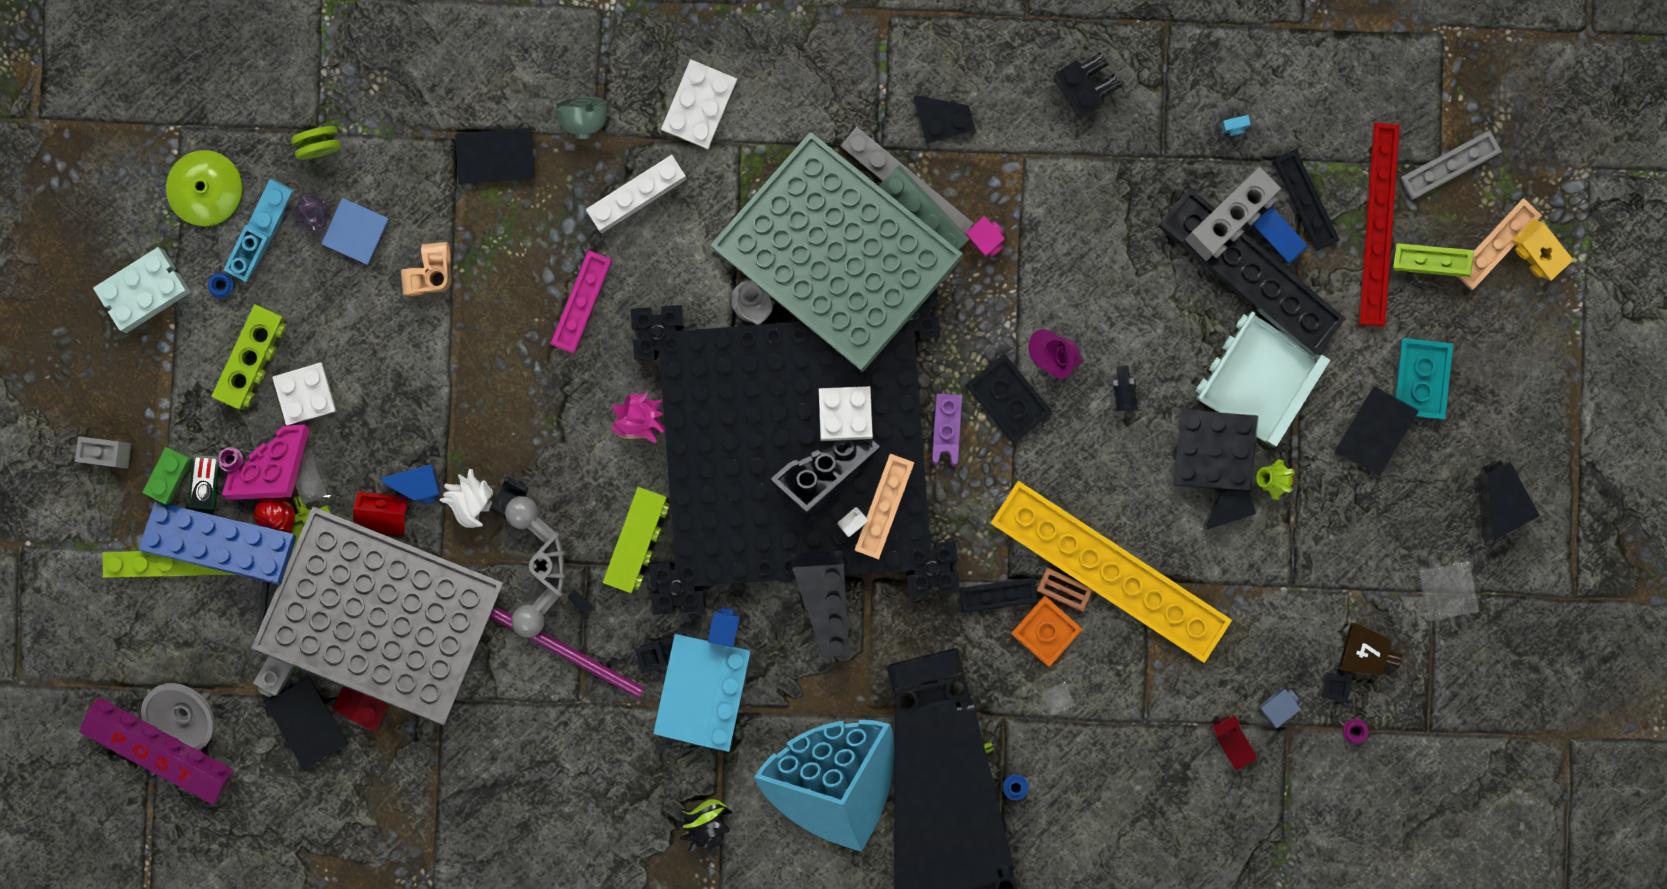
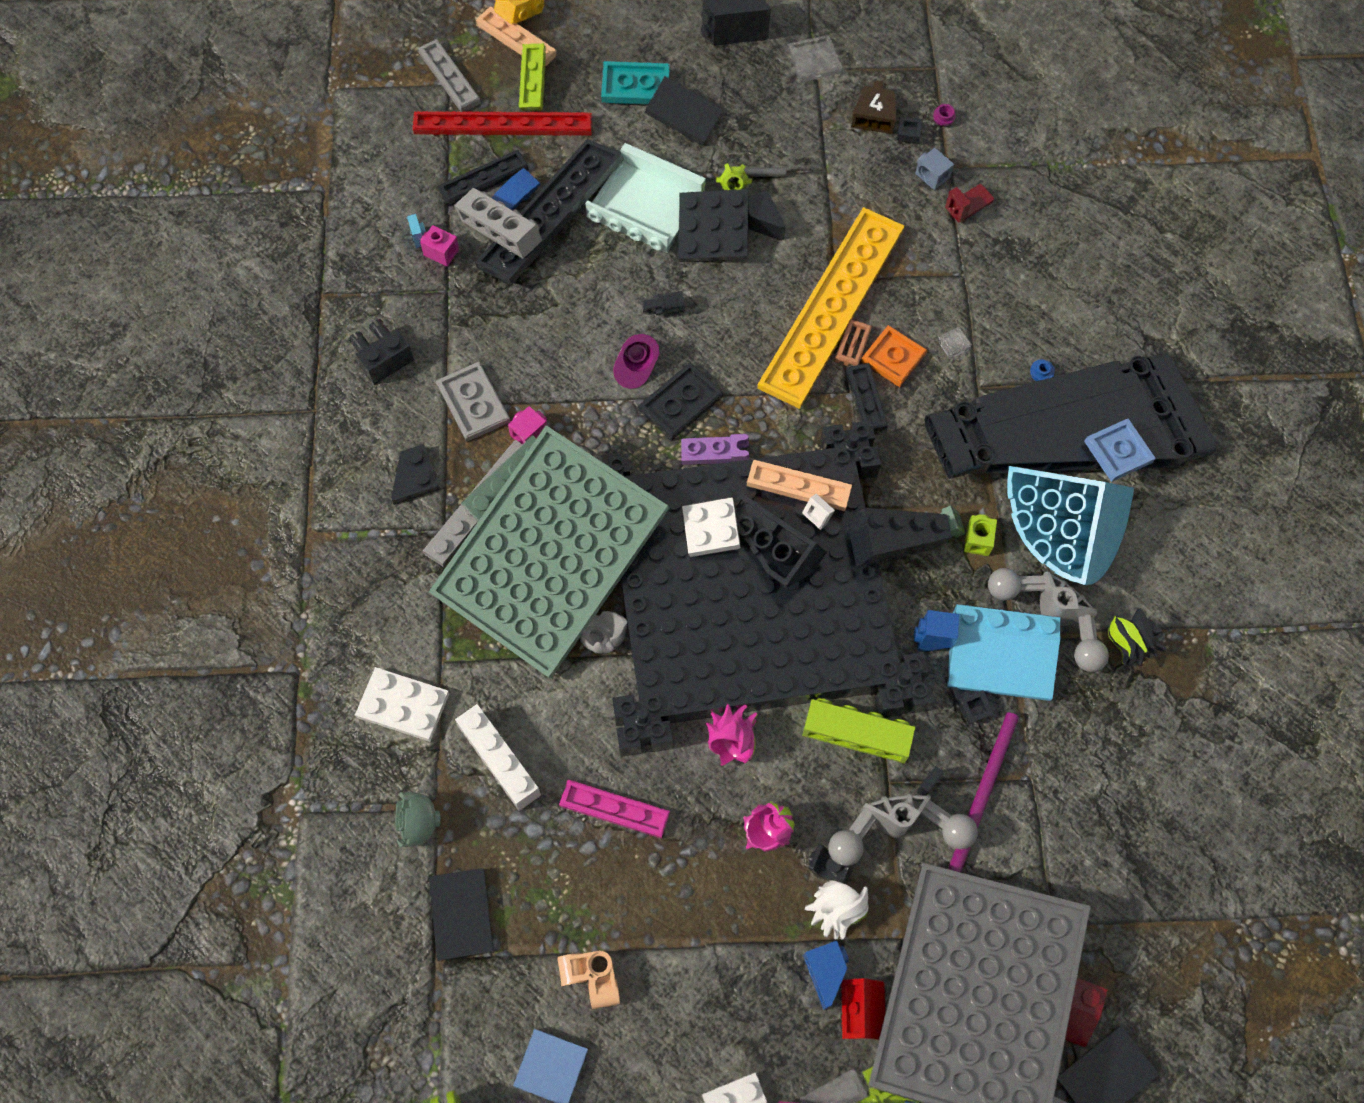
camera: 95 degrees left, 20 degrees down
none -> dark pink brick [420,225,459,267]
none -> light grey tile [436,362,510,442]
none -> flat silver bar [718,167,786,177]
none -> dark pink hair [743,801,795,852]
none -> sand green tile [940,506,966,537]
none -> lime brick [964,515,997,556]
none -> light grey piece [988,568,1109,672]
none -> medium blue plate [1084,419,1156,482]

